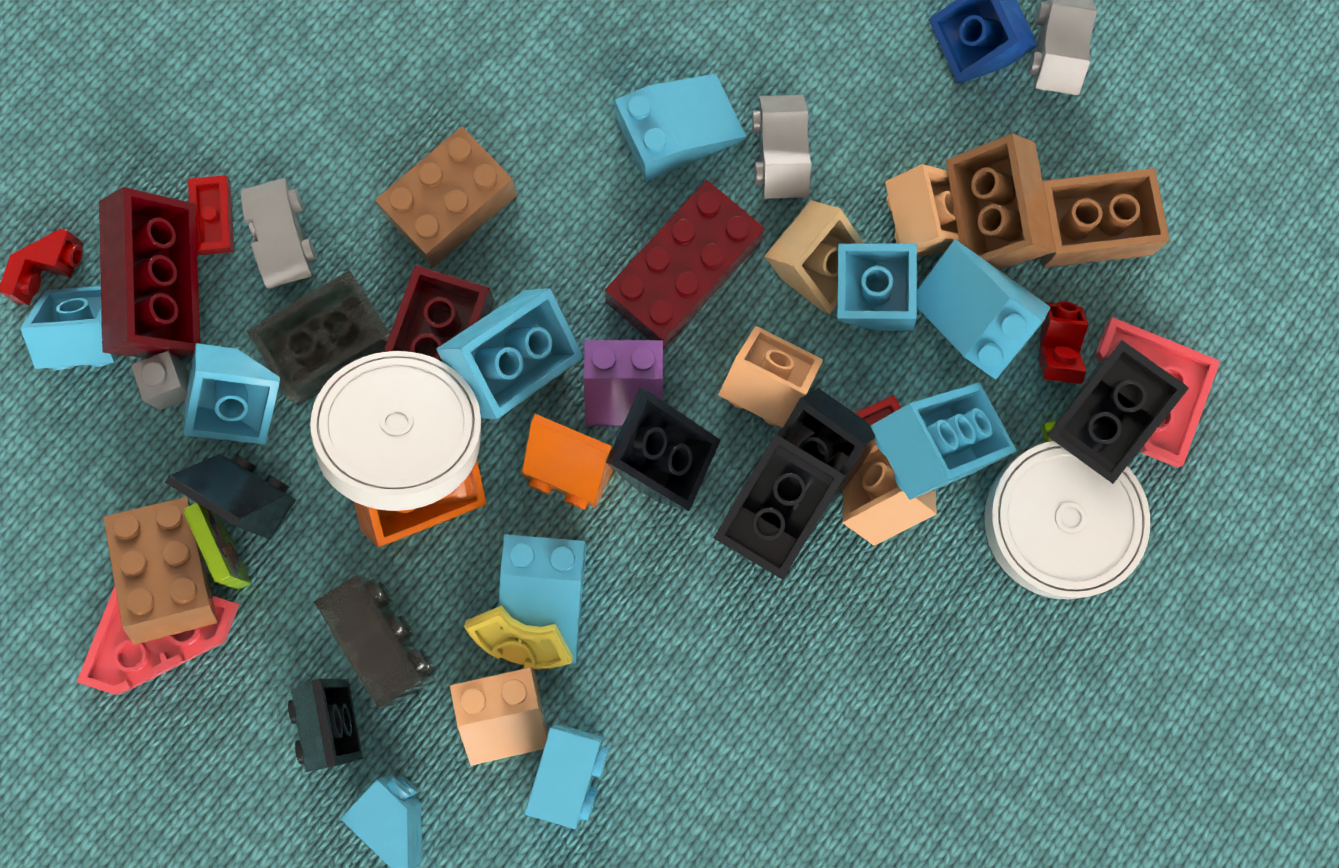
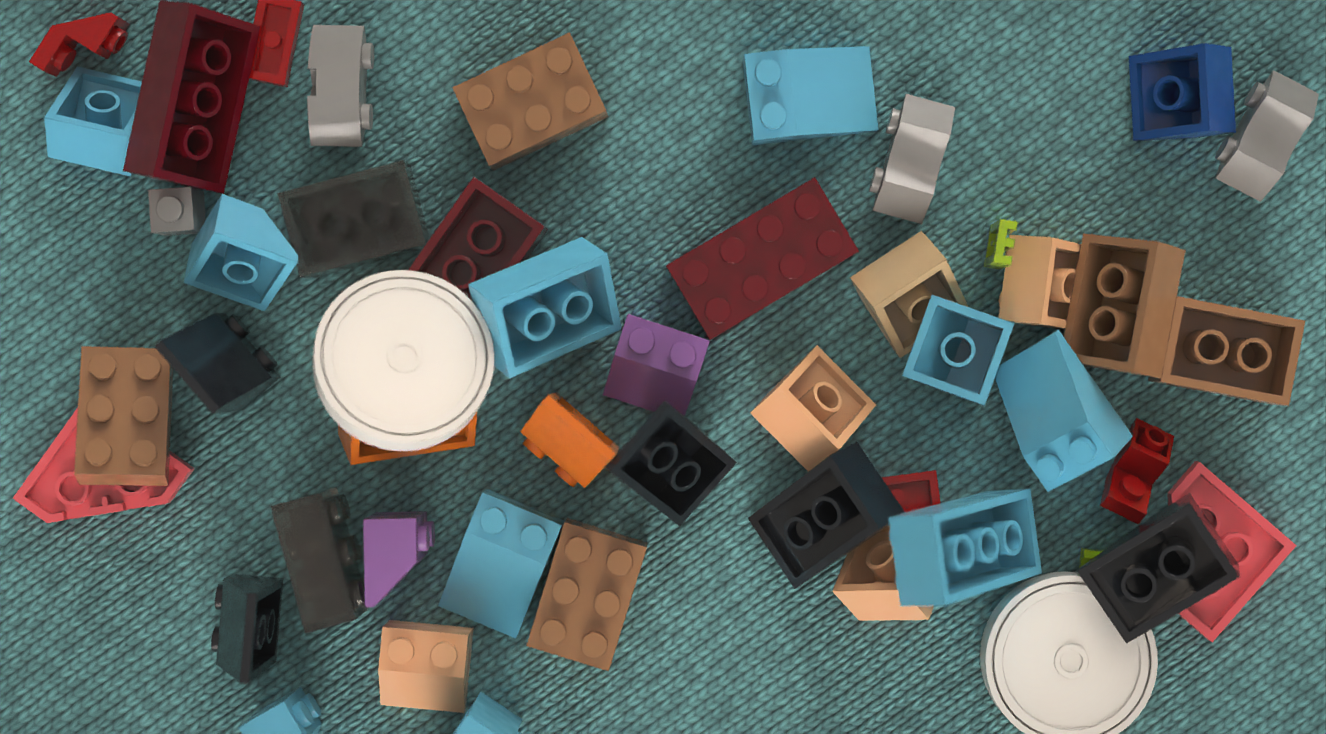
camera: 20 degrees right, 10 degrees up
lime tile [183,502,251,590] -> none
light yellow tile [464,605,573,669] -> none
black slope [713,434,846,580] -> none
none -> medium lavender slope [363,511,435,607]
none -> medium nougat brick [526,518,648,671]
none -> lime tile [984,219,1018,270]

